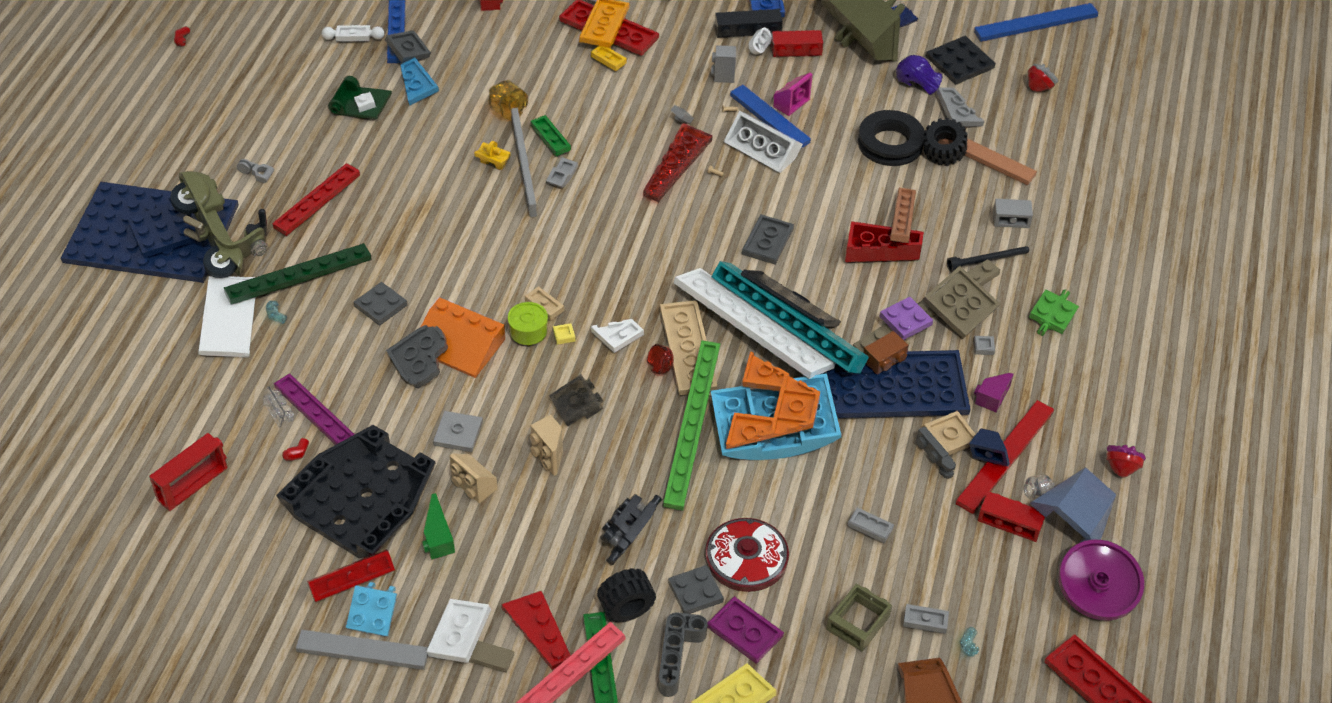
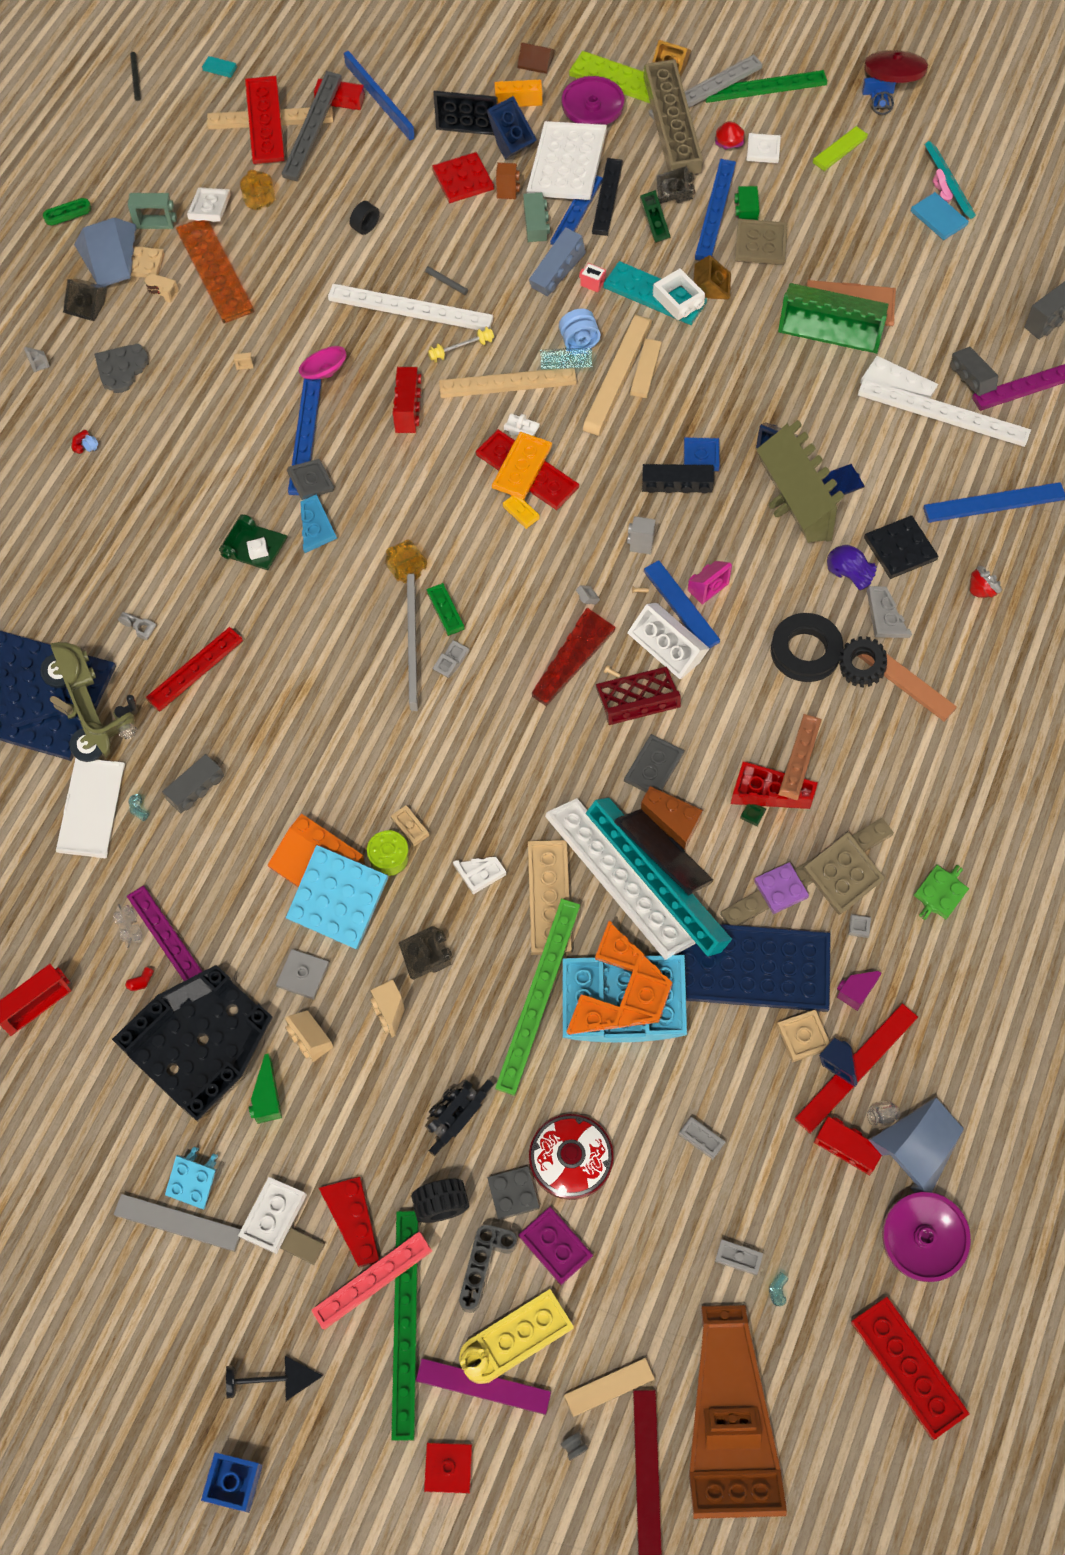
camera: 10 degrees right, 15 degrees up
dark green plate [224,243,372,305] -> none
red plate [307,549,395,602] -> none
white plate [322,25,385,42] -> none
dark grey plate [354,282,407,326] -> none
dark grey plate [386,325,448,388] -> none
yellow hips [474,141,511,170] -> none
light yellow tile [553,323,576,345] -> none
clear red hair [647,344,674,375] -> none
white plate [749,28,772,55] -> none
red brick [771,30,823,57] -> none
olive window [826,583,892,652] -> none
dark orange brick [863,331,909,374] -> none
dark grey hinge [916,427,956,479] -> none
black piece [947,246,1030,272] -> none
light grey brick [993,199,1033,228] -> none
red hair [1107,445,1146,478] -> none
none -> light blue plate [82,435,98,452]
none -> dark grey brick [162,754,224,814]
none -> medium azure plate [286,845,389,949]
none -> dark red fence [596,666,681,725]
none -> dark orange wedge [641,786,703,850]
none -> dark green tile [740,804,766,827]

